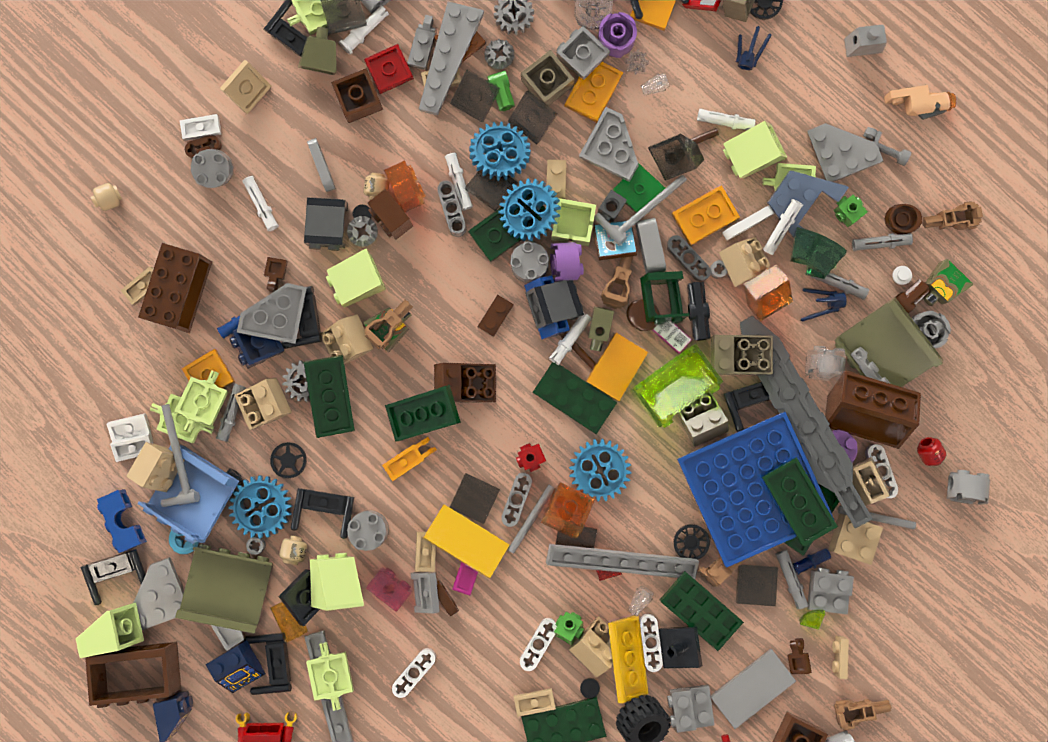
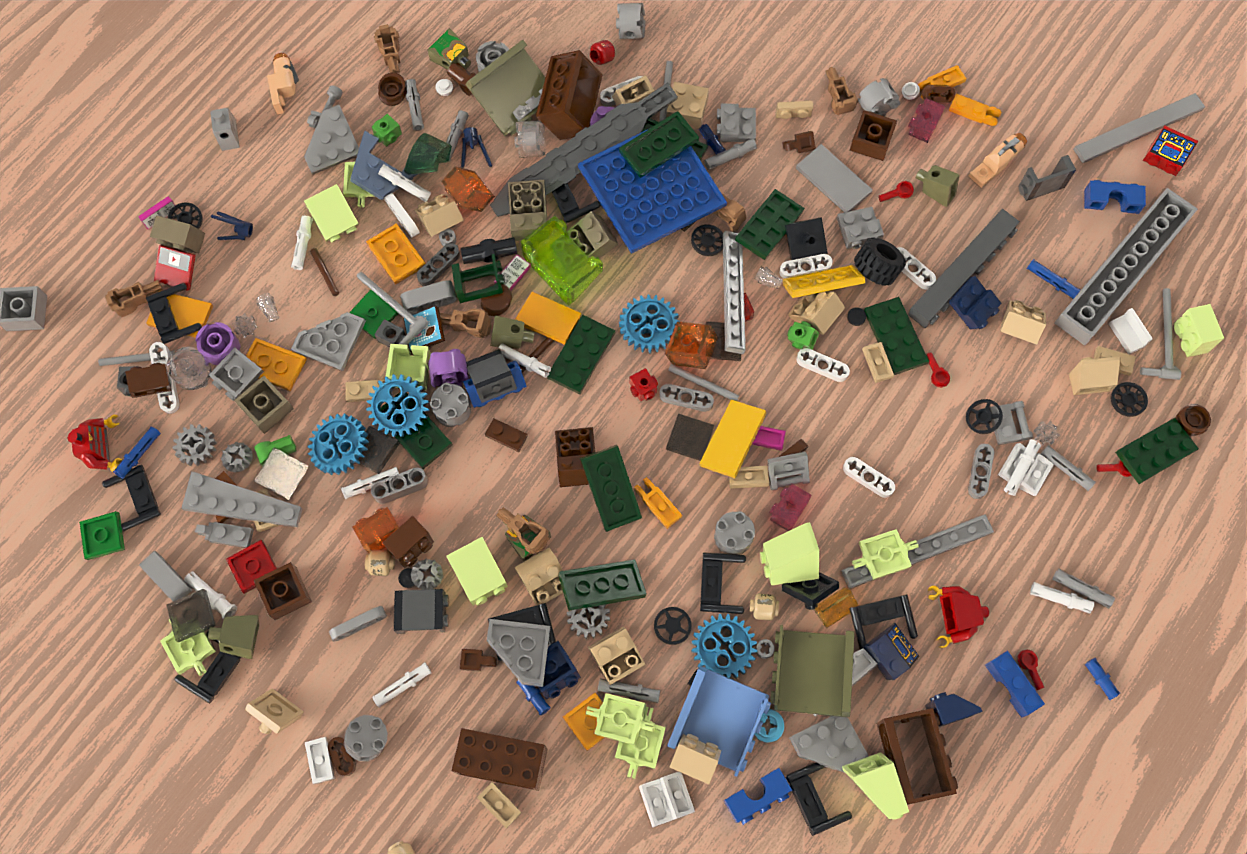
camera: 95 degrees left, 15 degrees down
light grey bar [161,404,200,507] -> none
clear smoke tile [508,90,558,145] -> none
clear smoke slope [648,133,705,181] -> none
clear smoke tile [736,564,778,606] -> none
clear neon green tile [799,610,825,630] -> none

